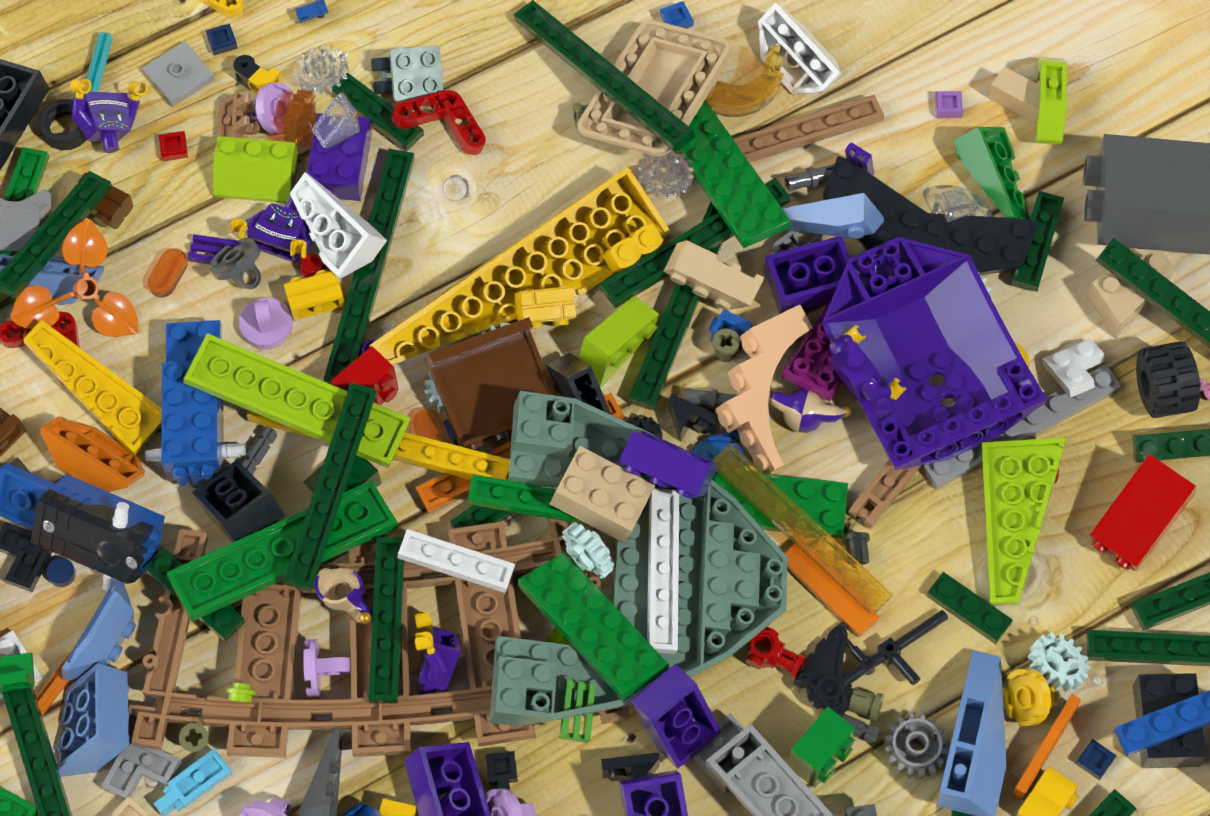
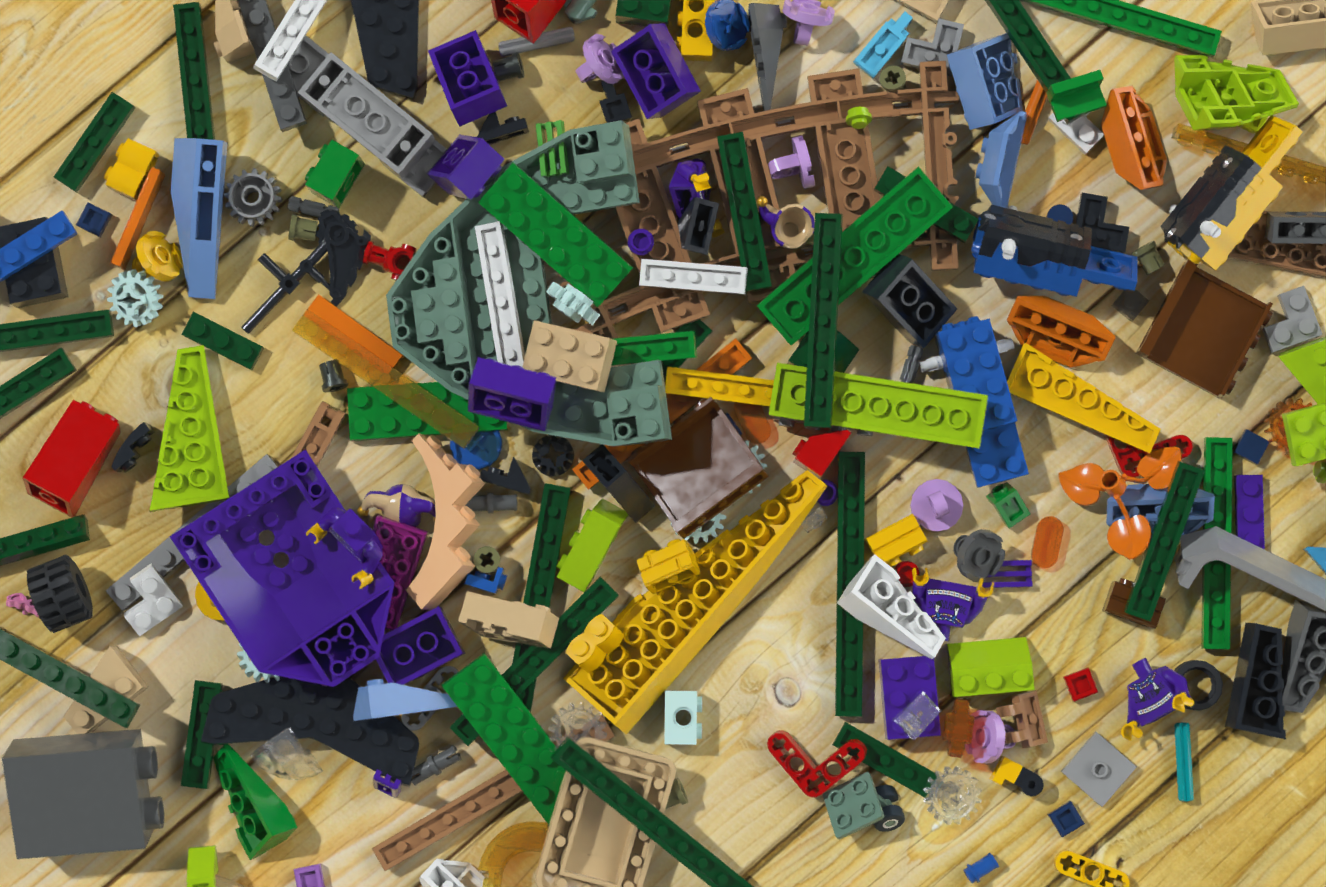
camera: 175 degrees right, 20 degrees up
none -> black slope [112,422,155,472]
none -> dark purple plate [628,229,654,255]
none -> light aqua brick [665,691,702,745]
none -> black slope [678,197,719,255]
none -> green bracket [986,482,1030,529]

